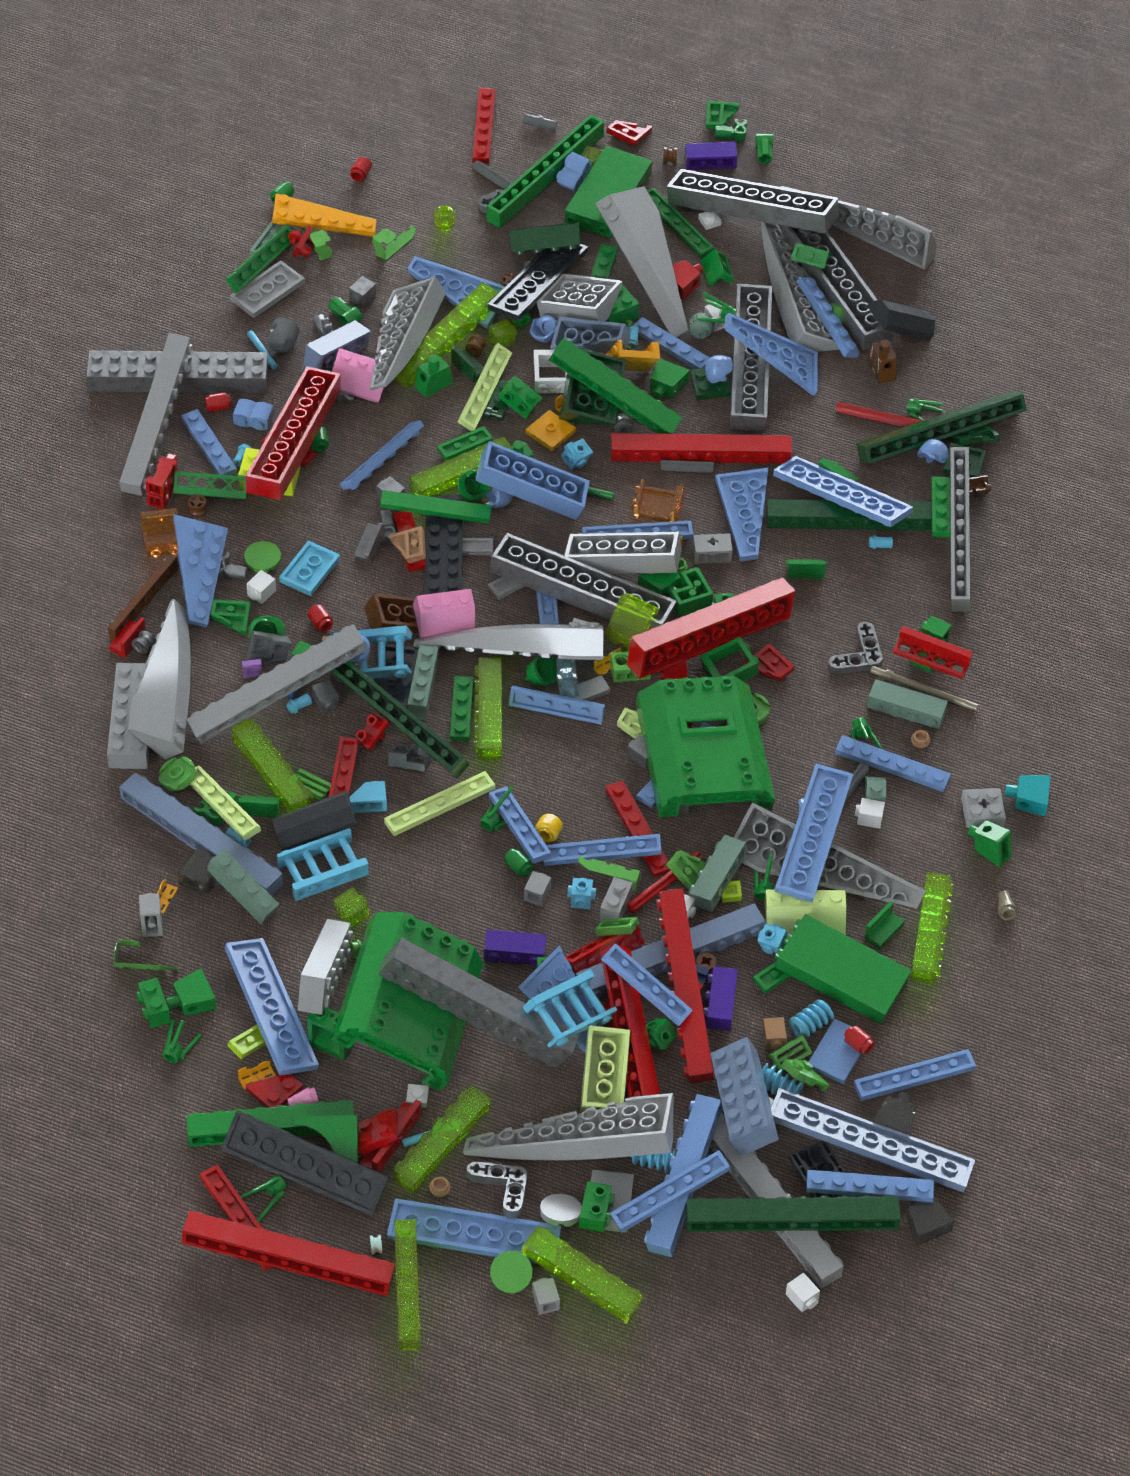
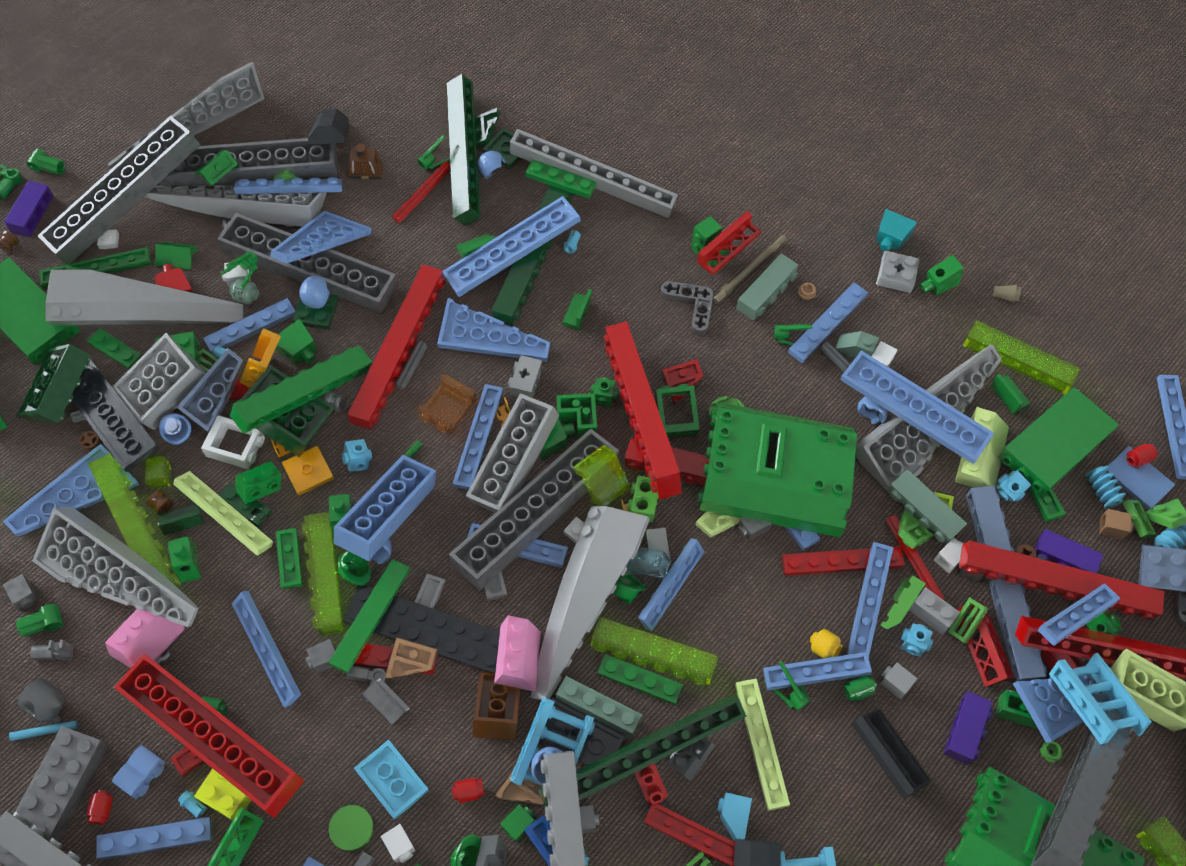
camera: 70 degrees left, 10 degrees up
wedge [302,320,371,374] -> none
green plant [753,855,777,901] -> none
none -> black piece [852,708,931,799]

